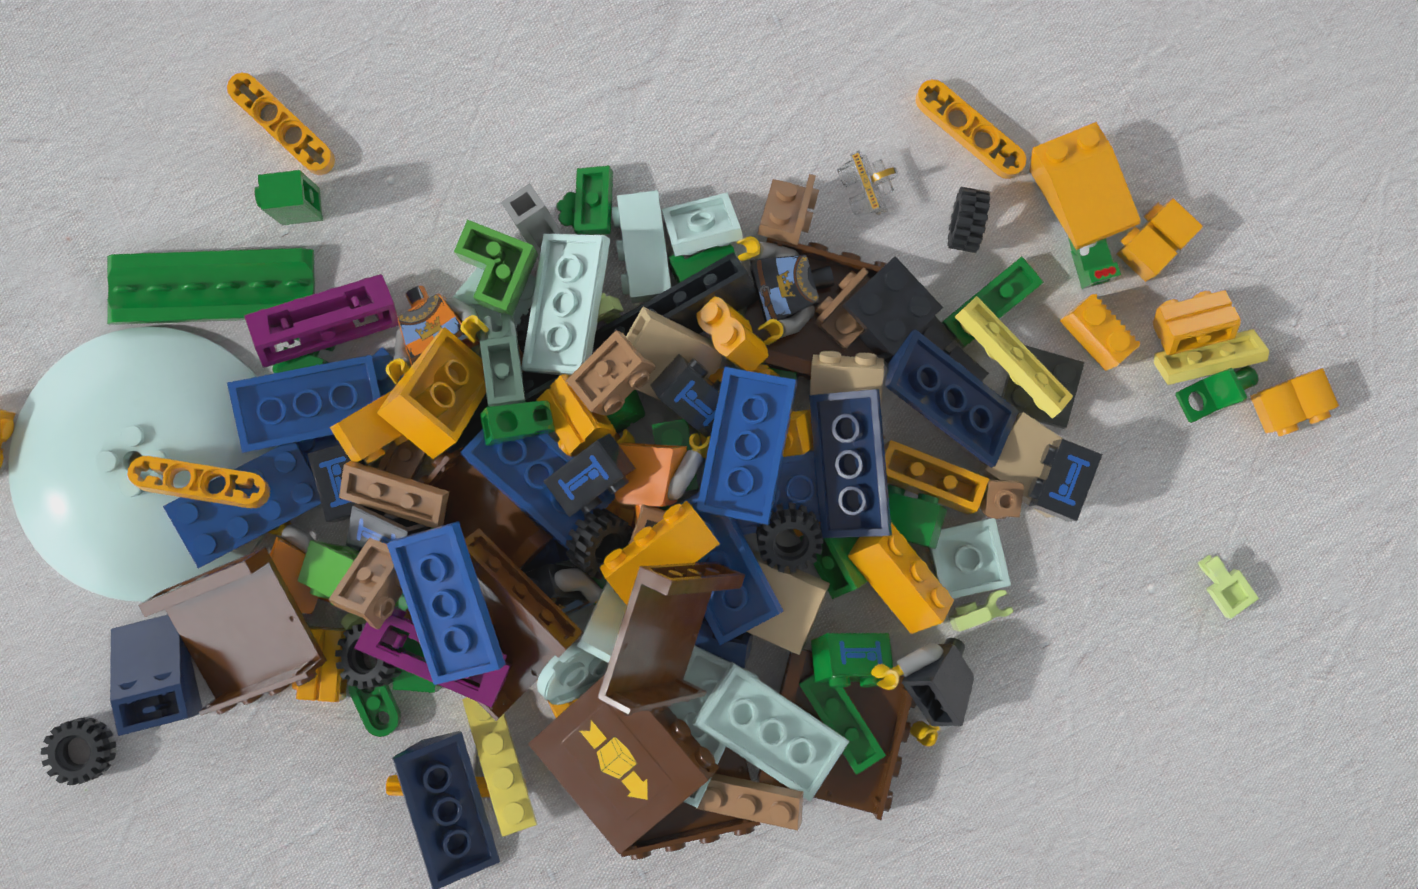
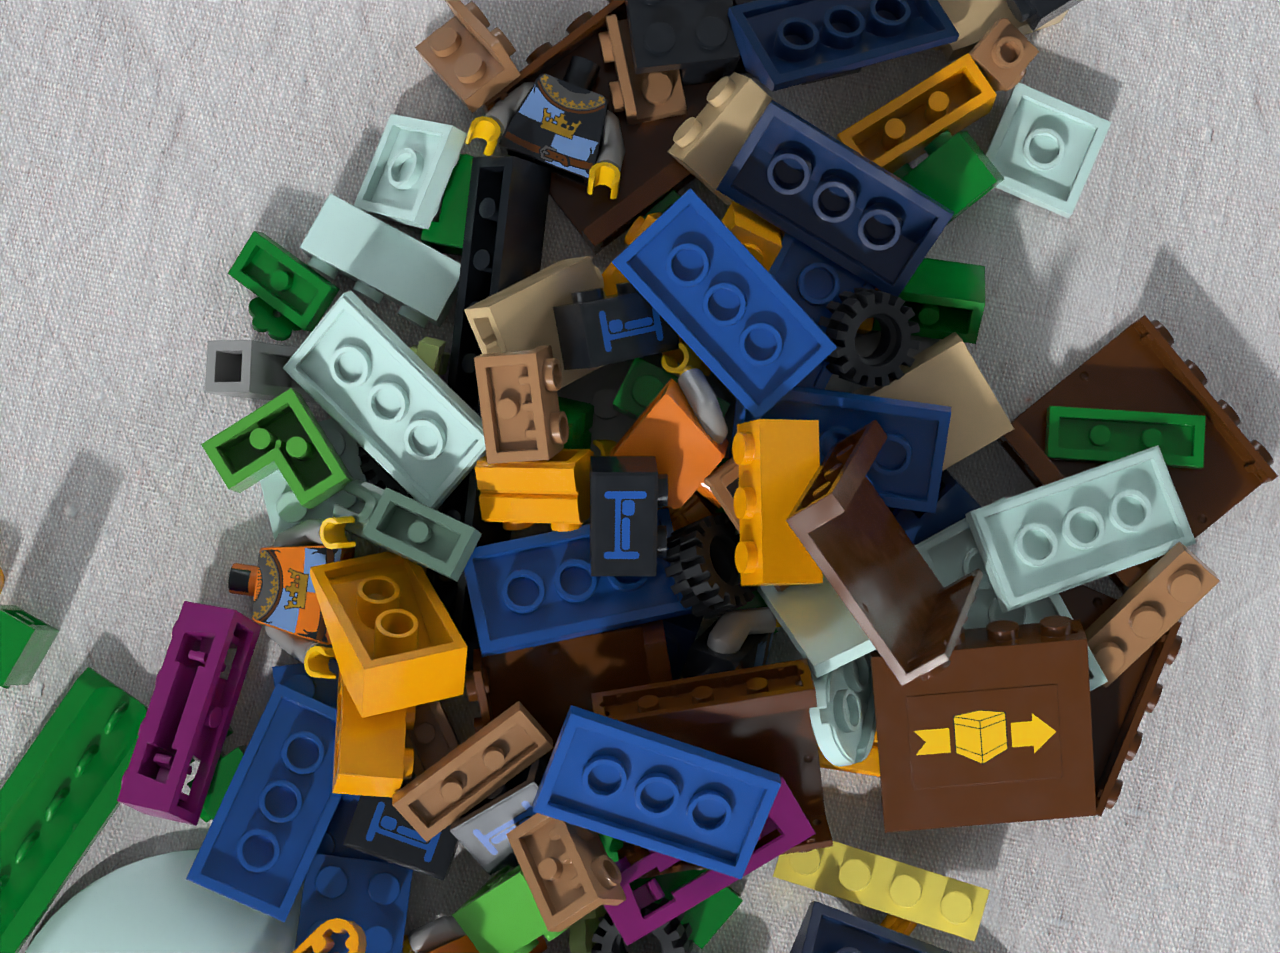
camera: 50 degrees left, 0 degrees up
green leg [480,401,555,446] -> none
light orange brick [697,296,768,372] -> none
green brick [811,633,893,688] -> none
light orange brick [848,522,954,634] -> none
black torso [871,638,974,746] -> none
yellowish green plate [949,590,1013,632] -> none

